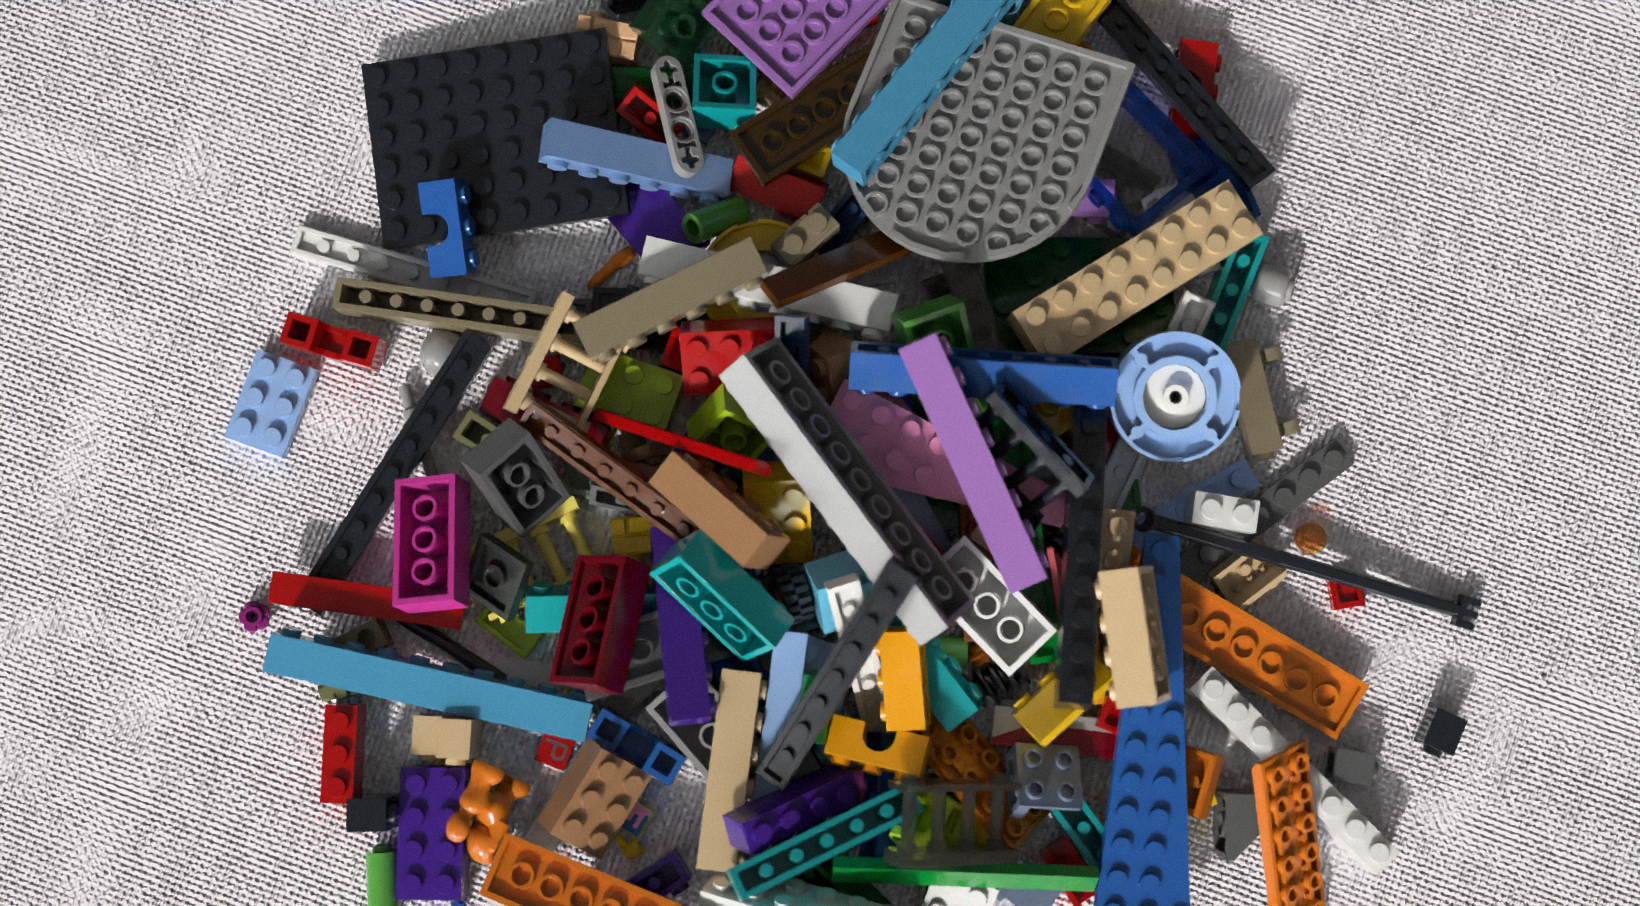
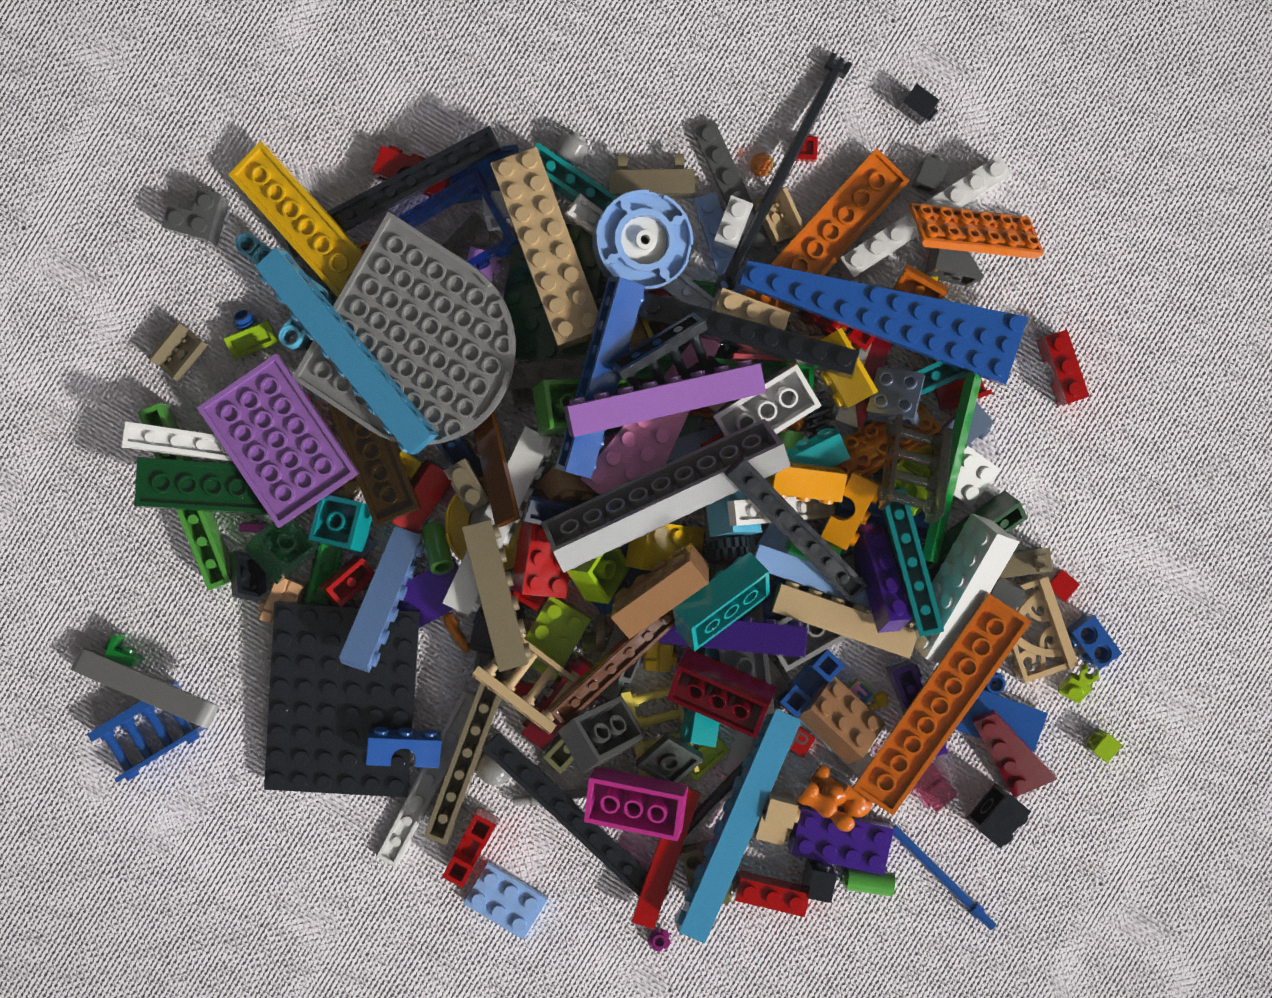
camera: 85 degrees left, 5 degrees up
red tile [592,408,773,478] -> none
light grey beam [651,56,704,178] -> none
tan brick [1095,565,1172,709] -> none

